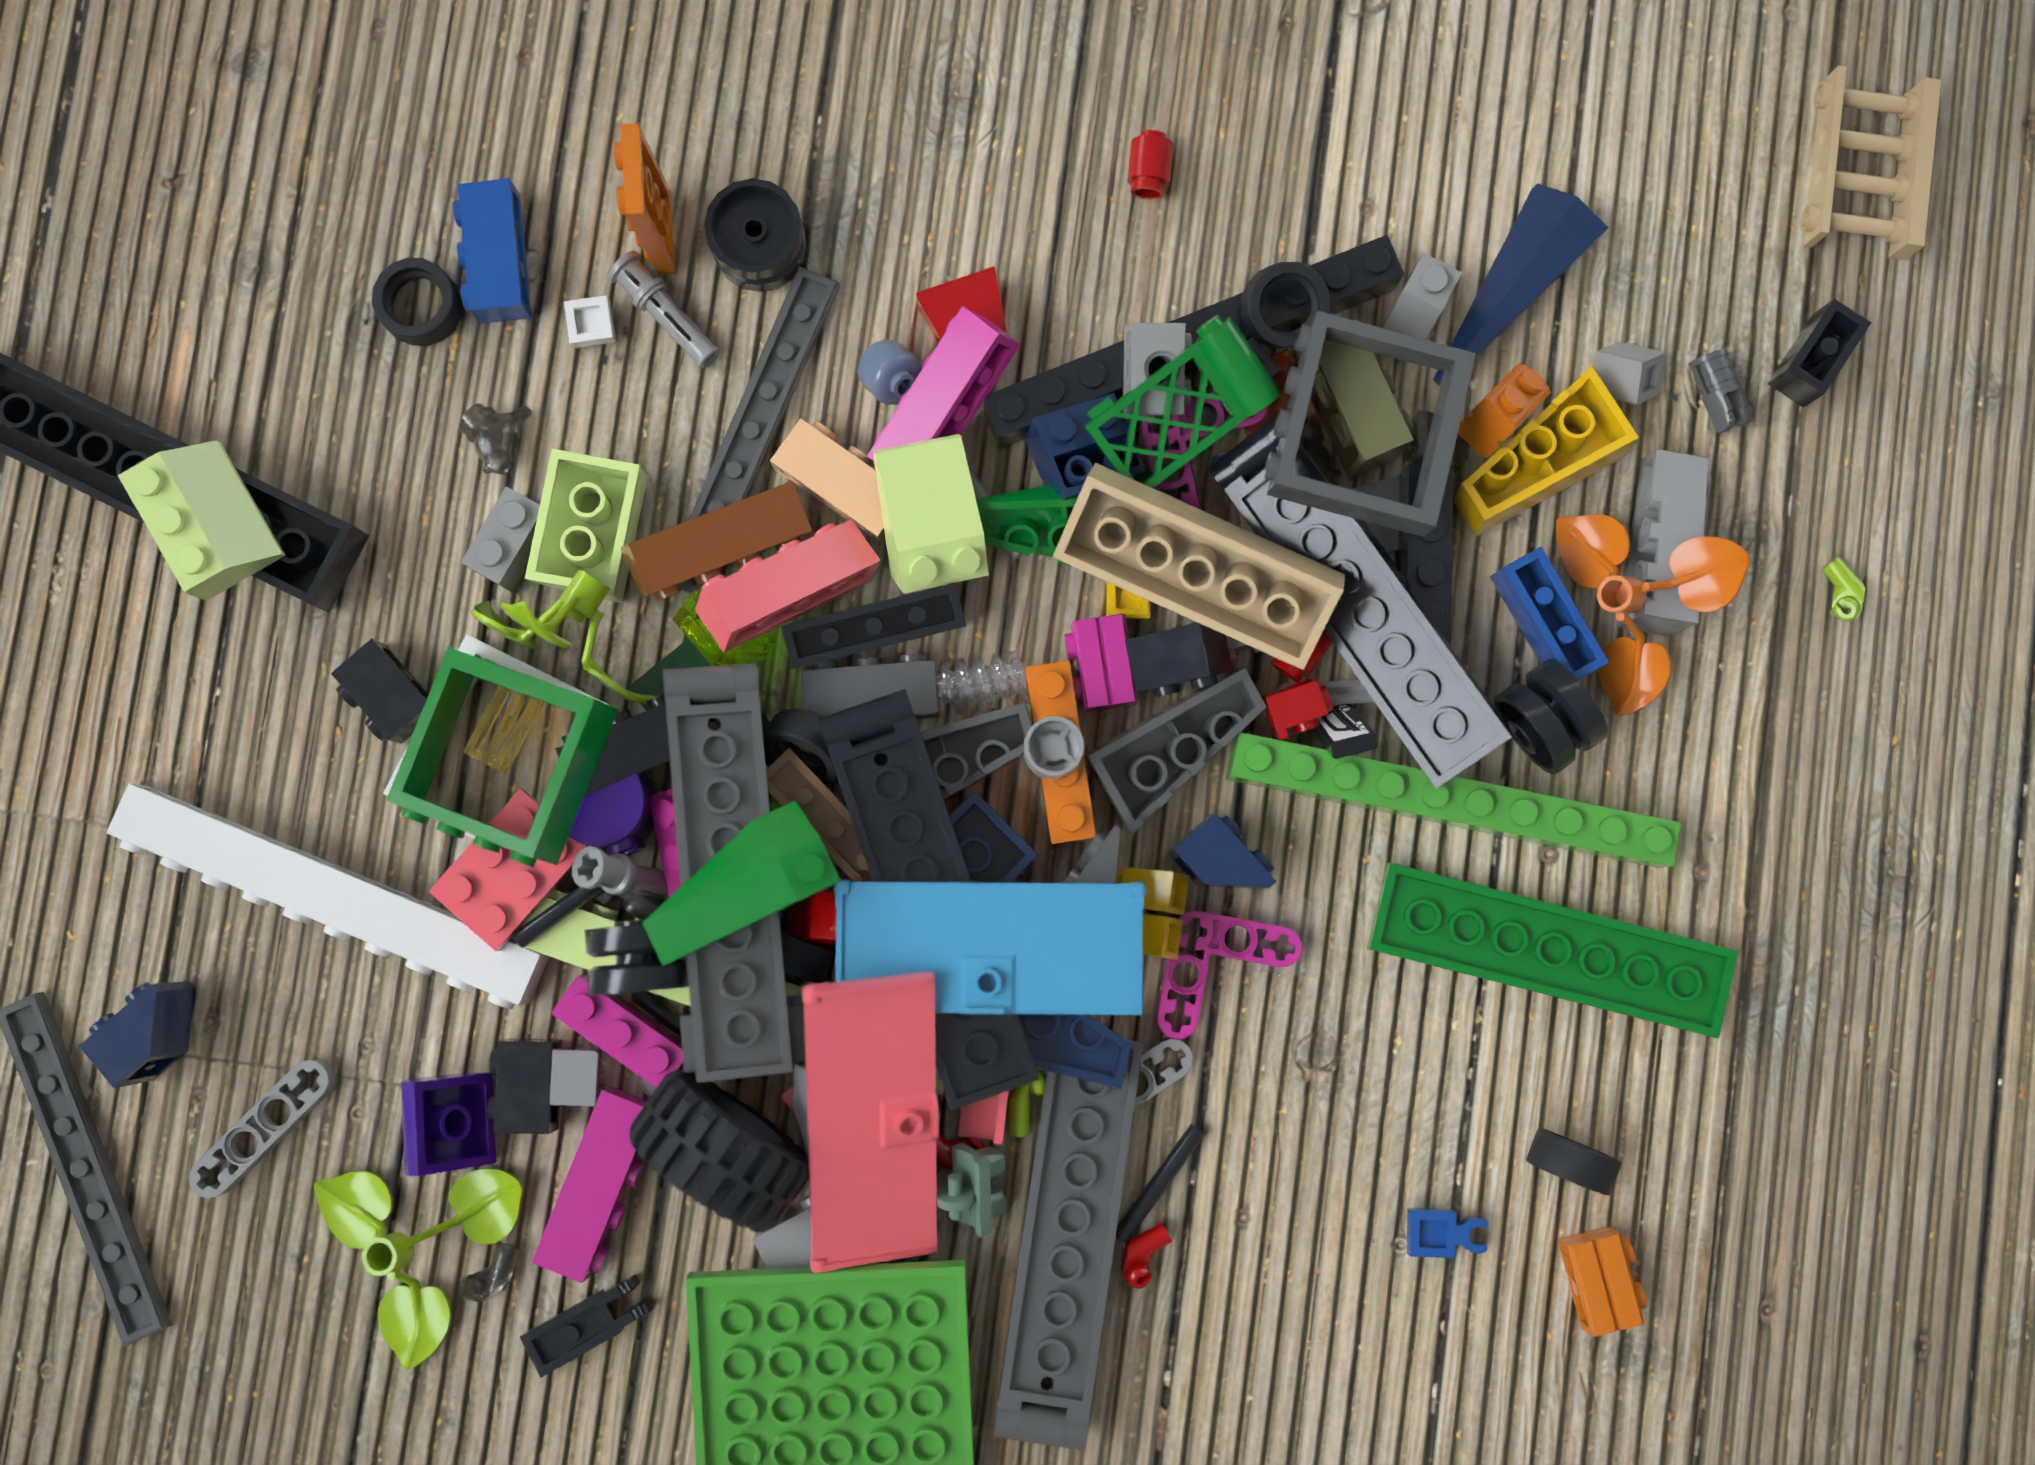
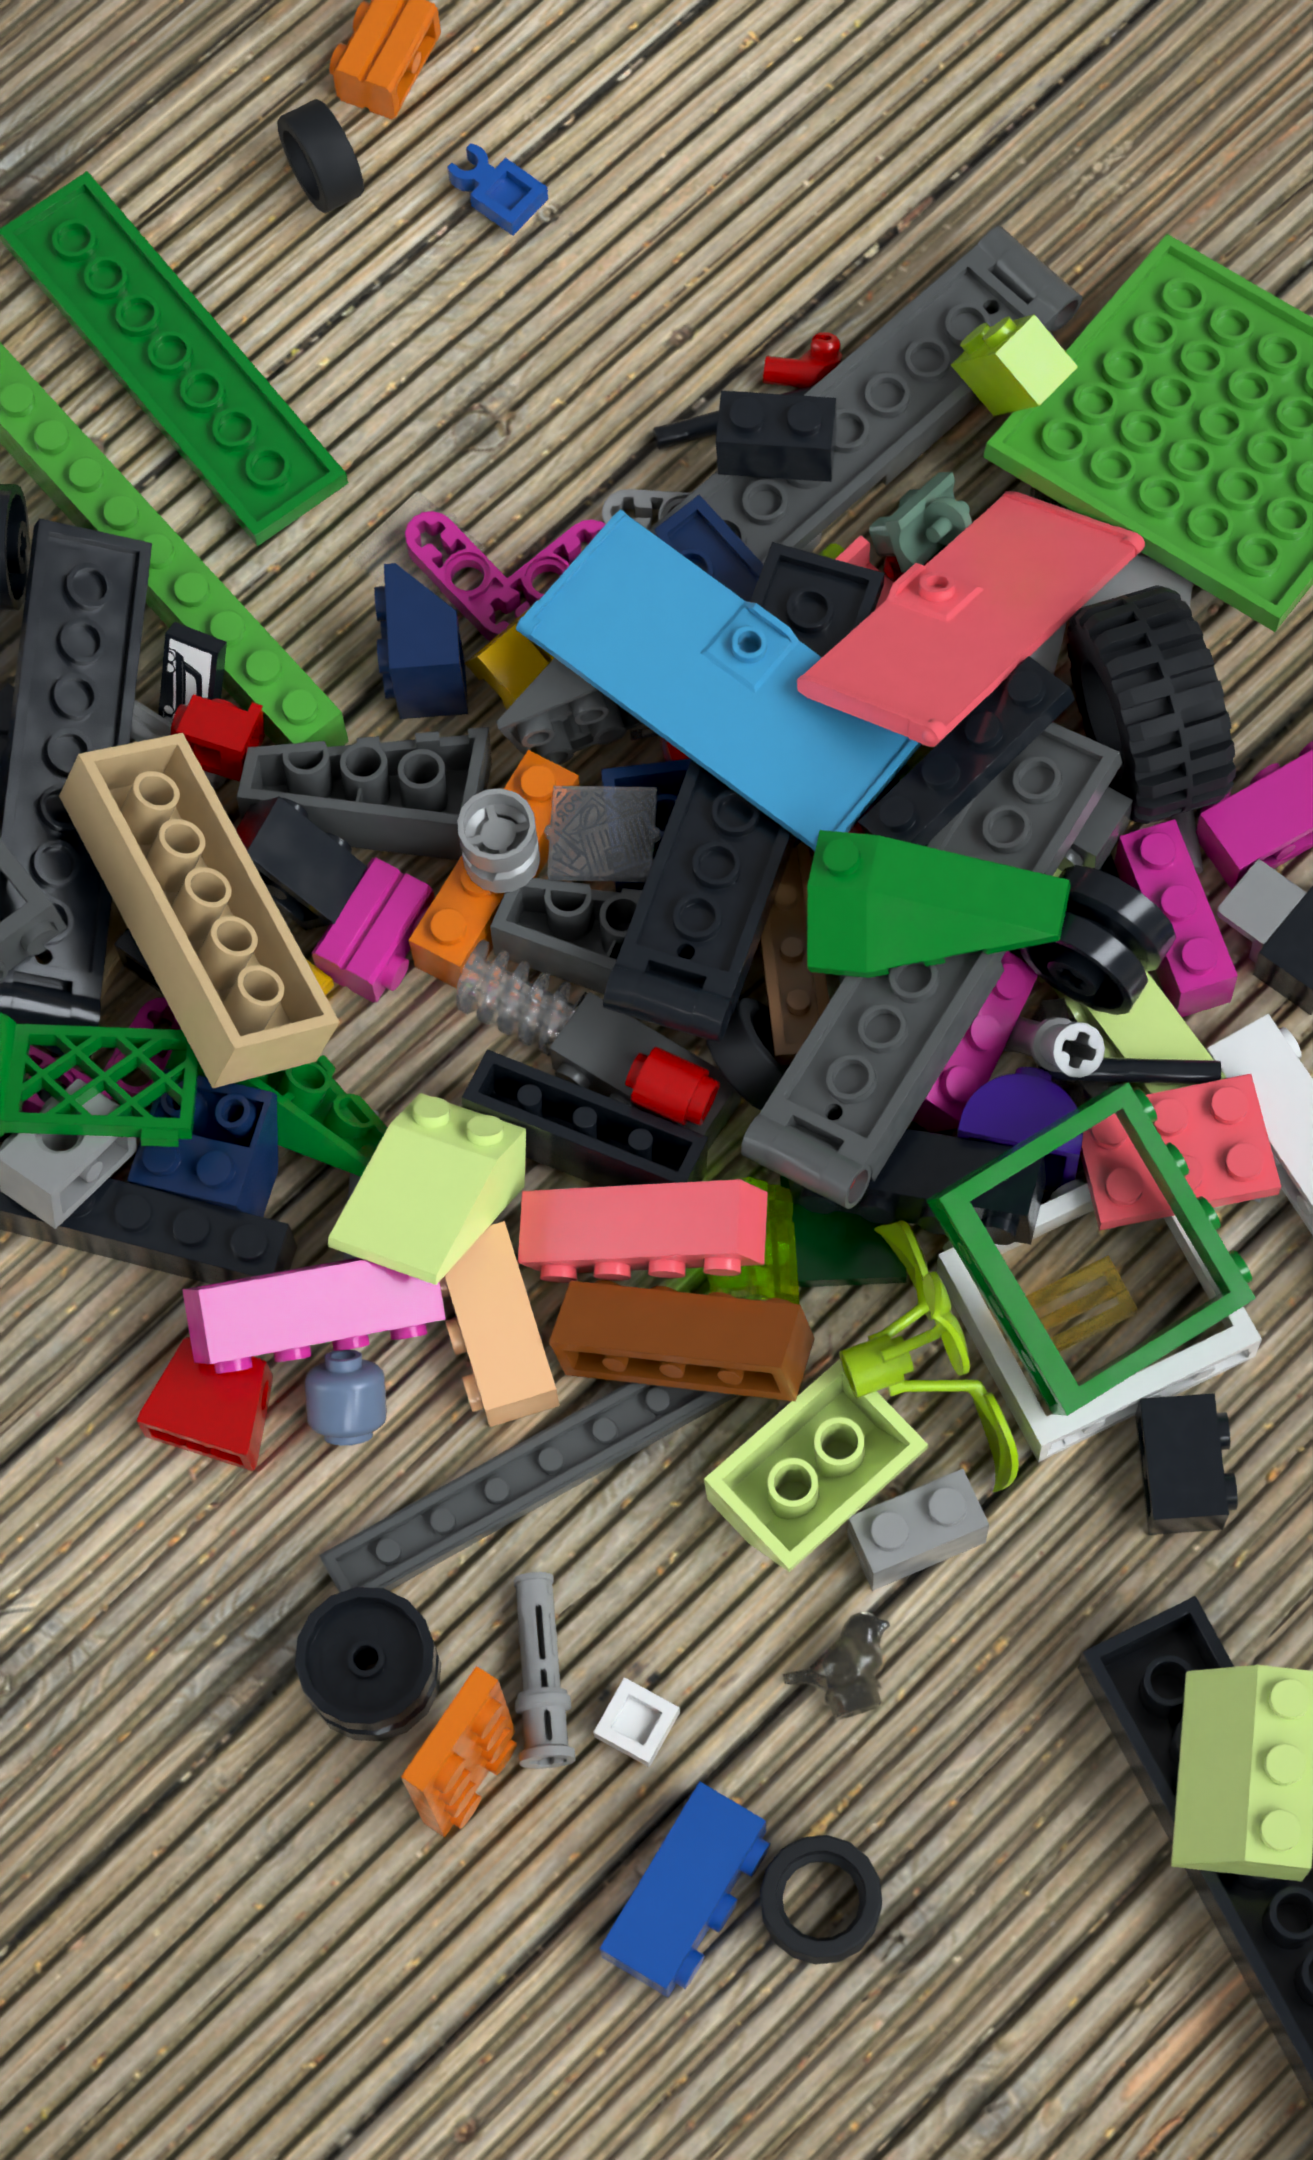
camera: 135 degrees left, 15 degrees down
none -> clear piece [544,786,661,882]
none -> red brick [625,1046,720,1126]
none -> black brick [716,390,837,482]
none -> black plate [858,656,1075,846]
none -> lime brick [951,314,1078,416]

